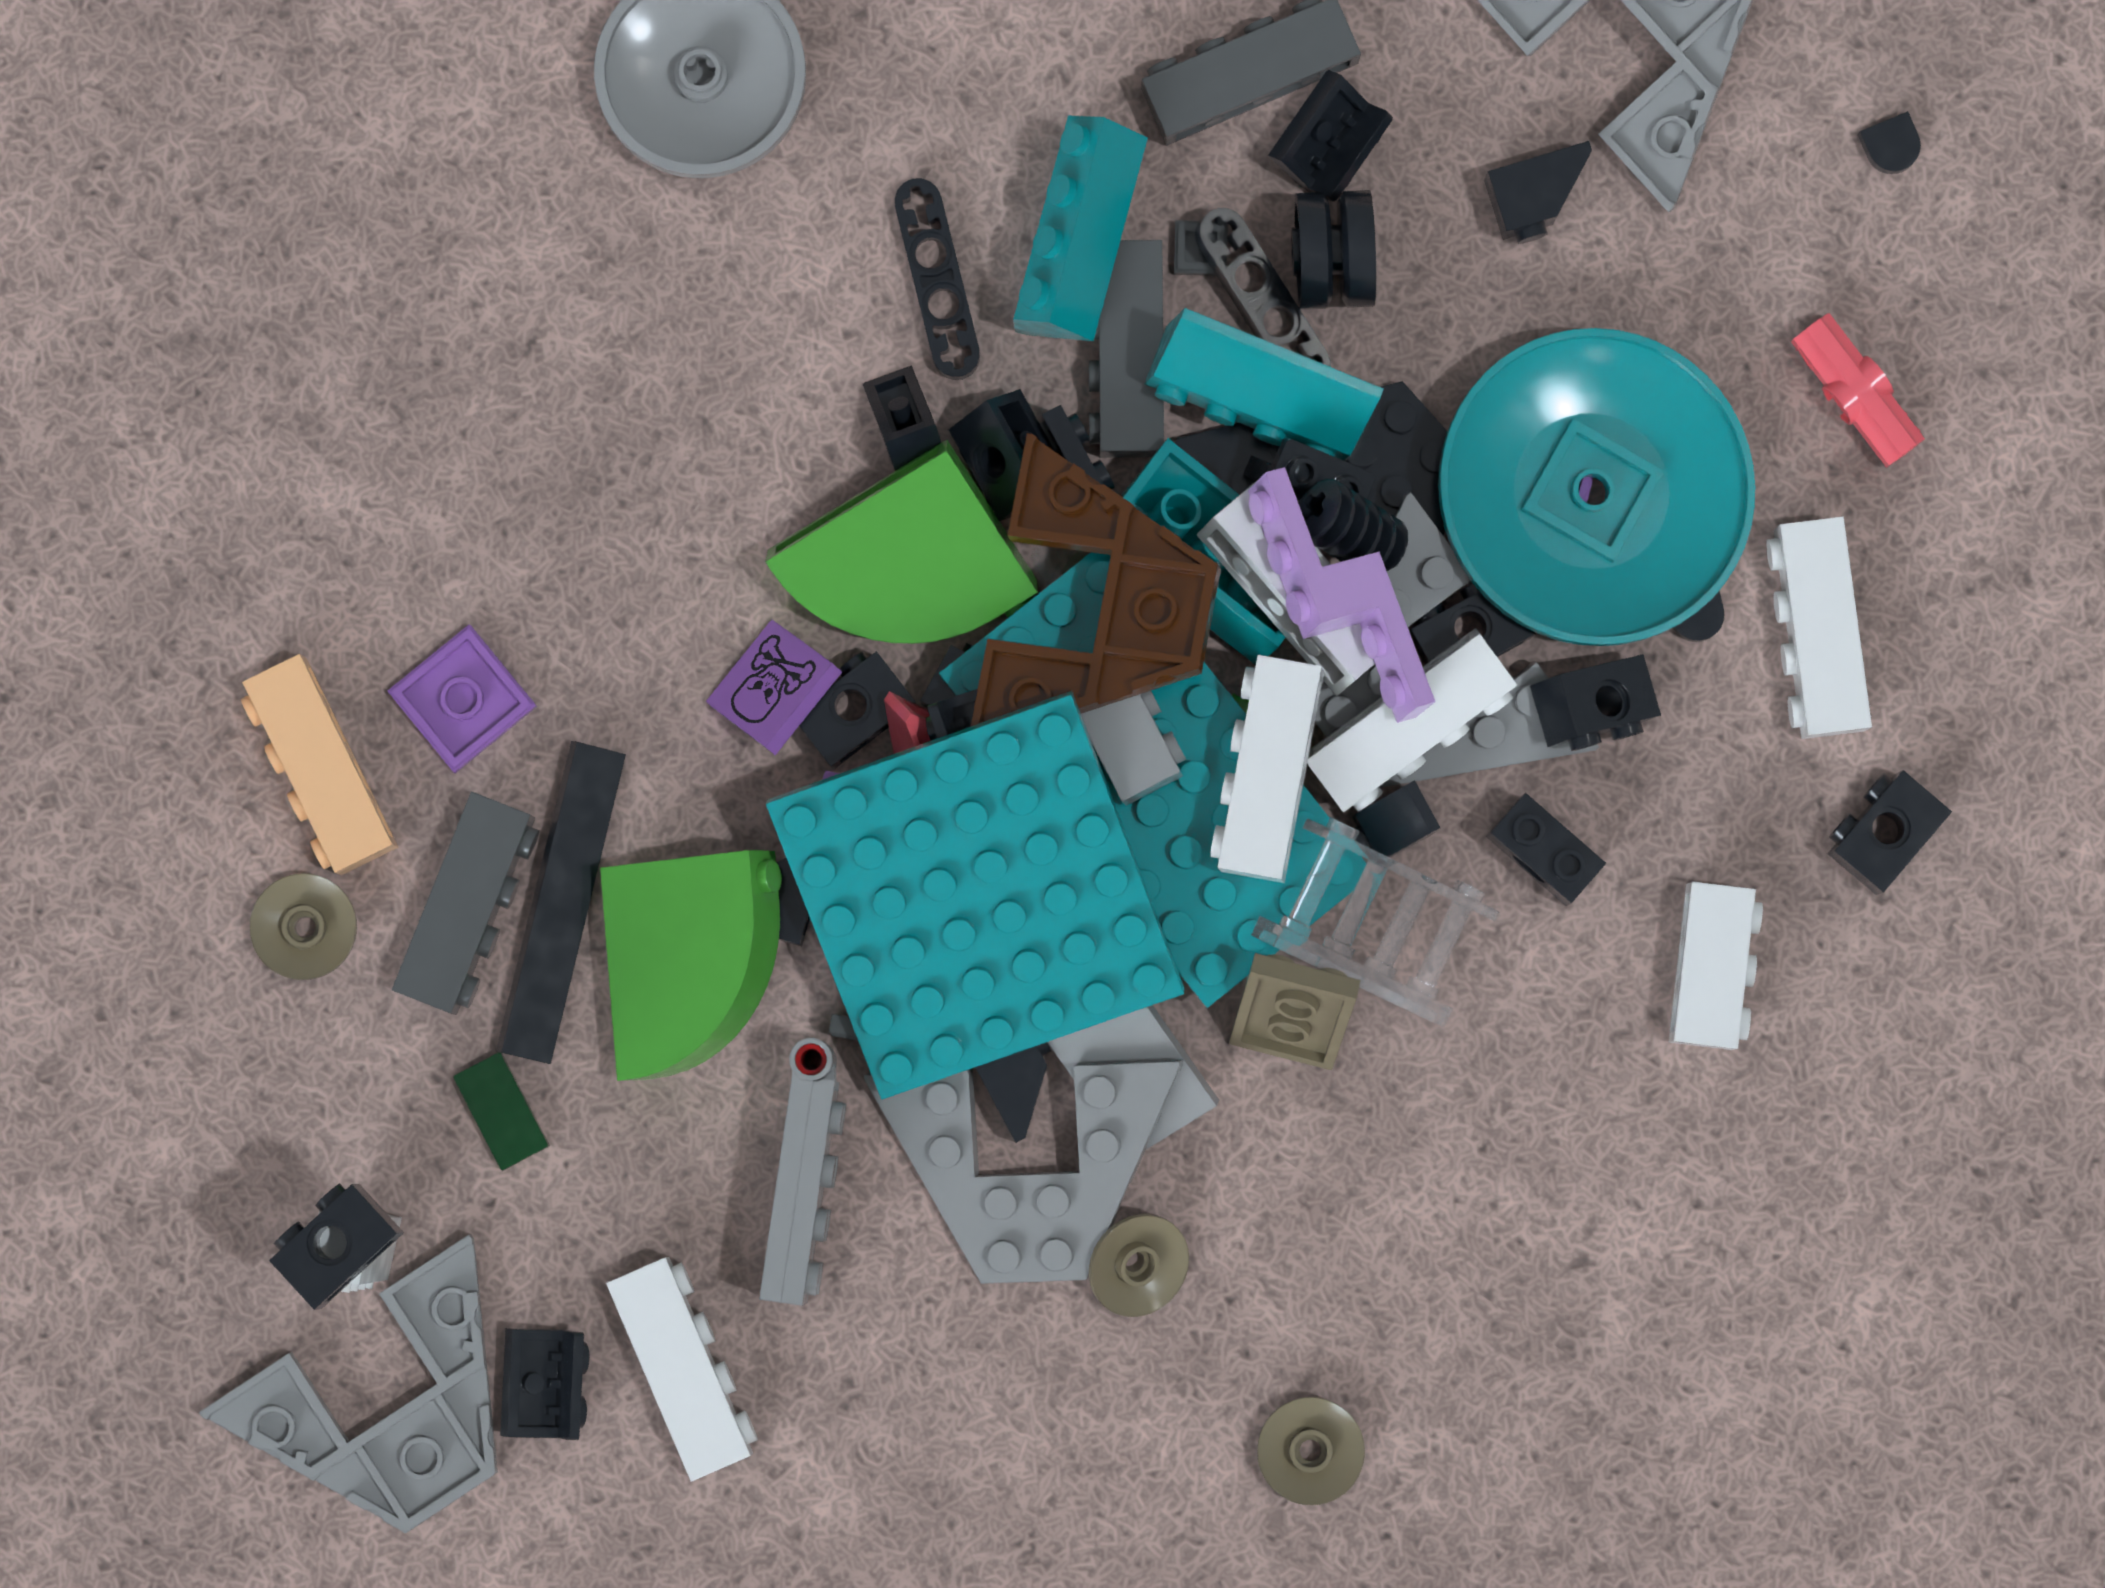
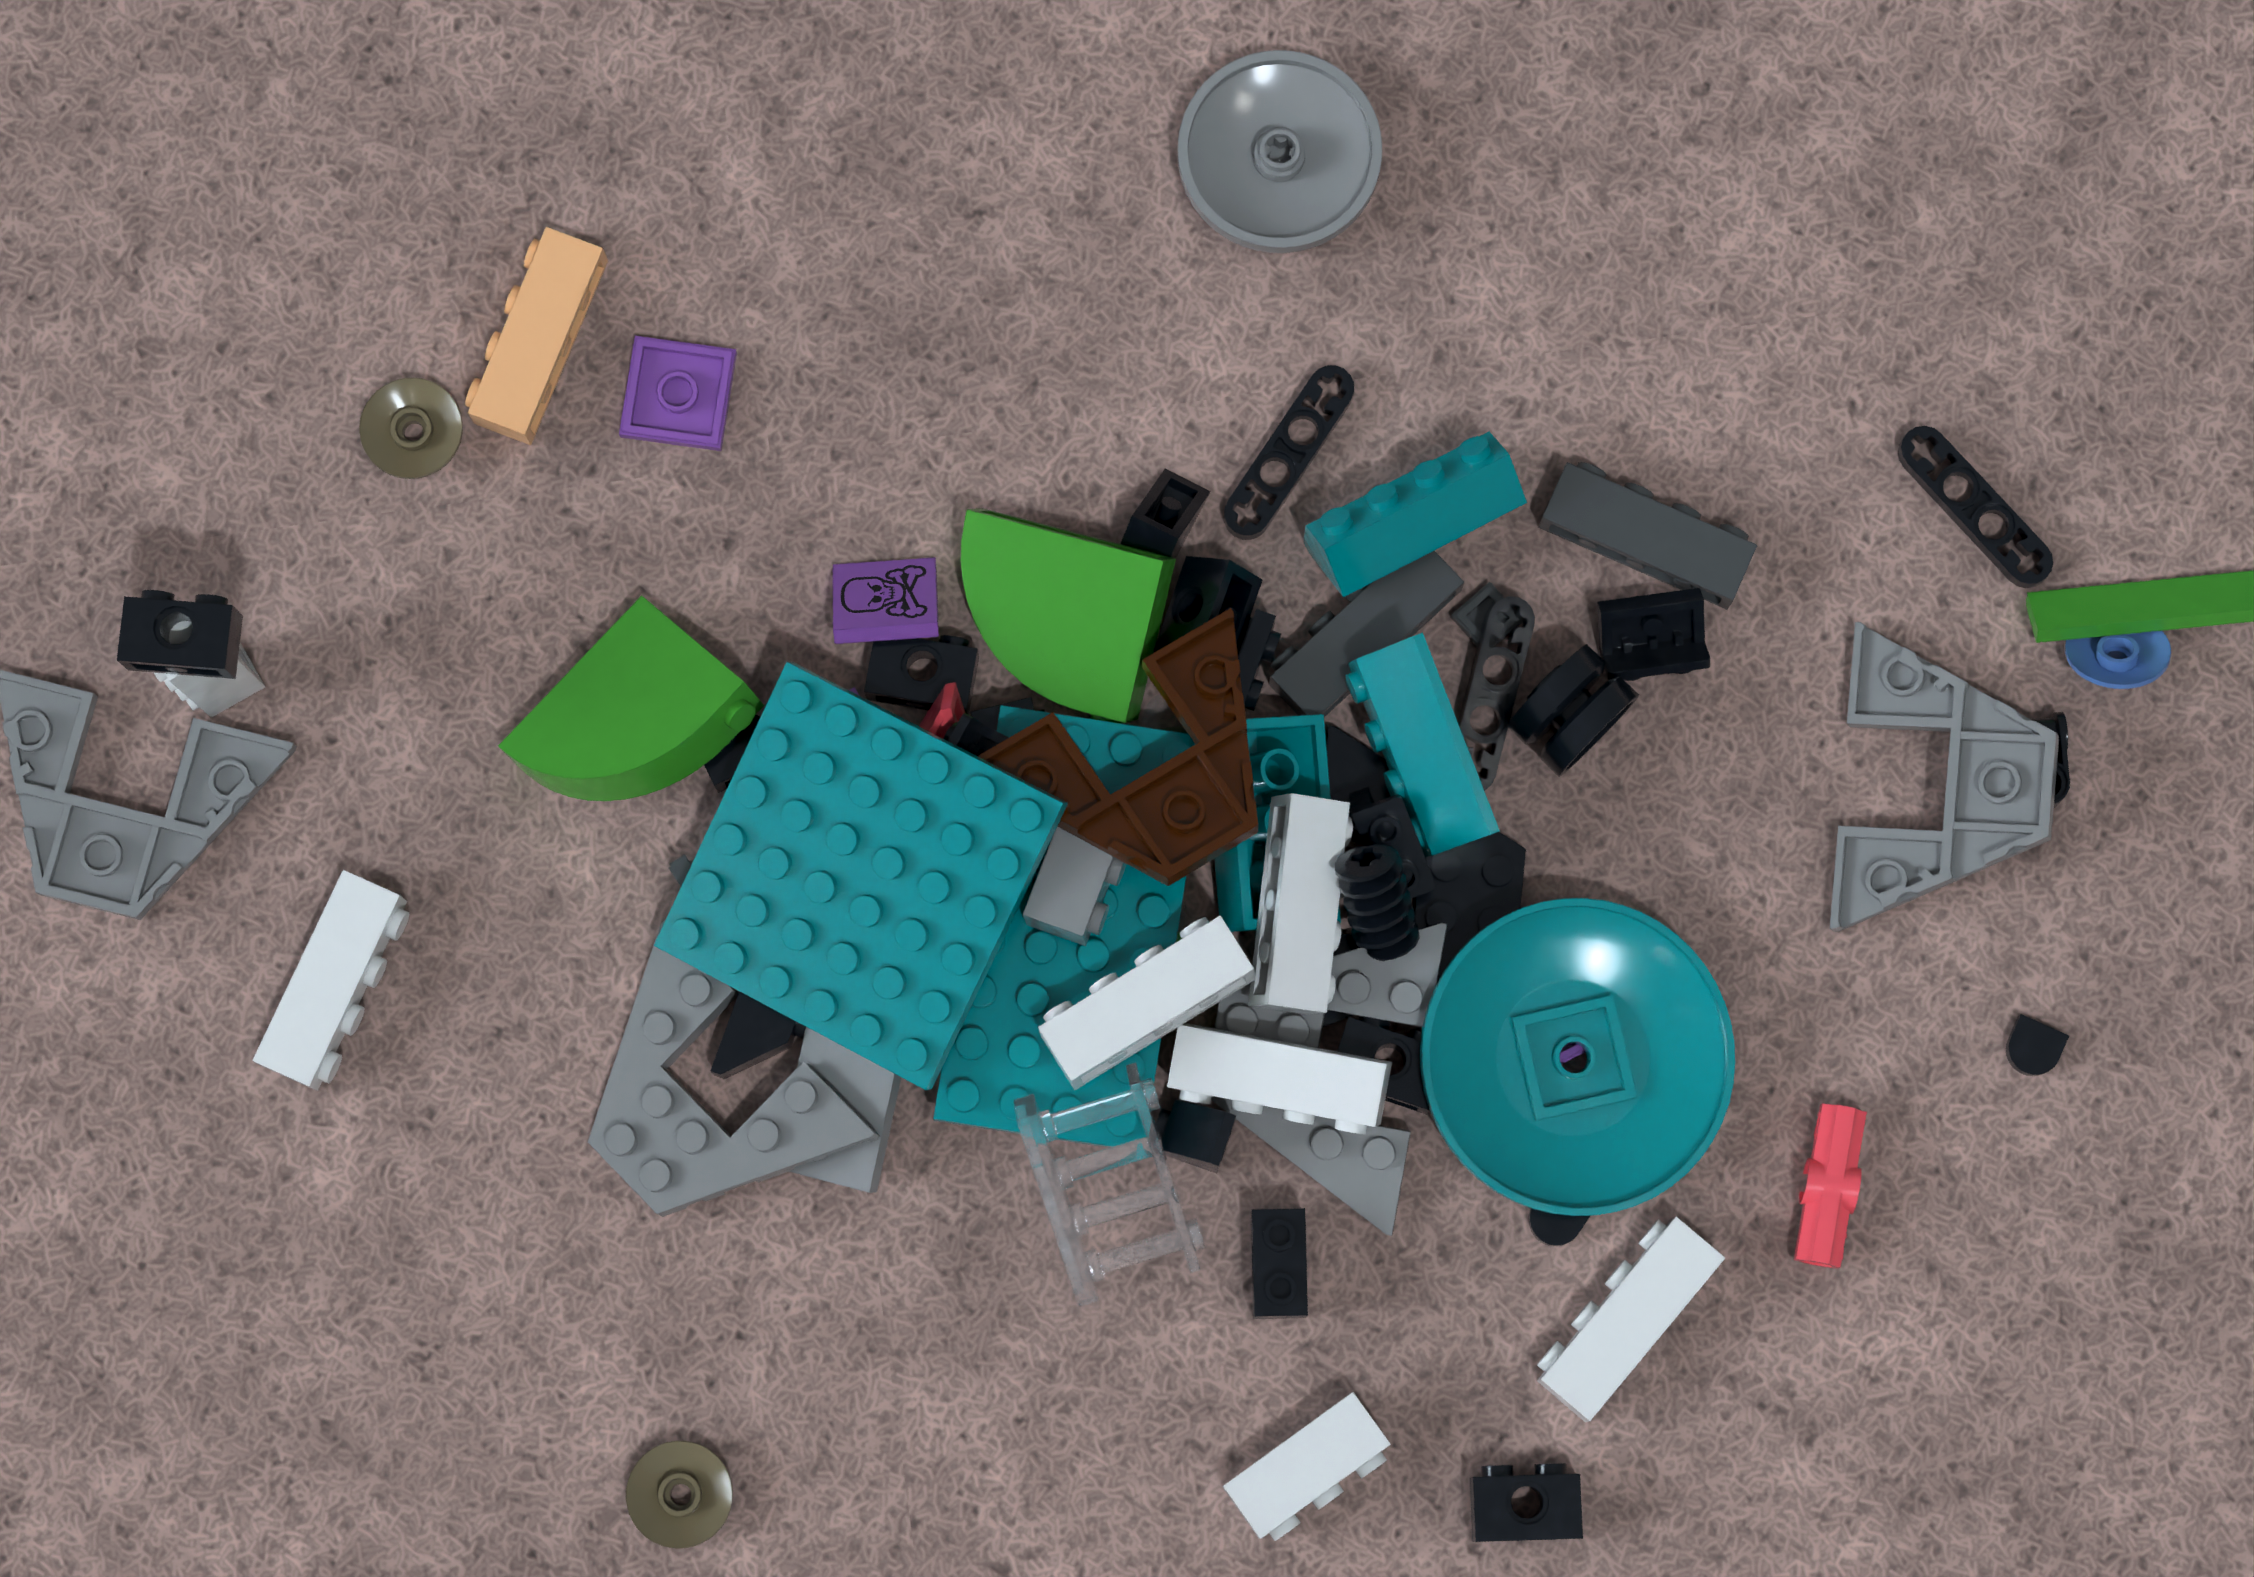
camera: 45 degrees right, 5 degrees down
dark grey brick [392,791,539,1015] -> none
dark green tile [453,1052,550,1171] -> none
black tile [496,741,626,1064] -> none
black bracket [500,1328,590,1440] -> none
light grey hinge [759,1038,847,1306] -> none
dark tan dish [1089,1214,1189,1317] -> none
dark tan plate [1229,953,1361,1070] -> none
lavender bracket [1248,467,1435,723] -> none
black slope [1484,141,1592,244] -> none
black brick [1530,654,1661,751] -> none

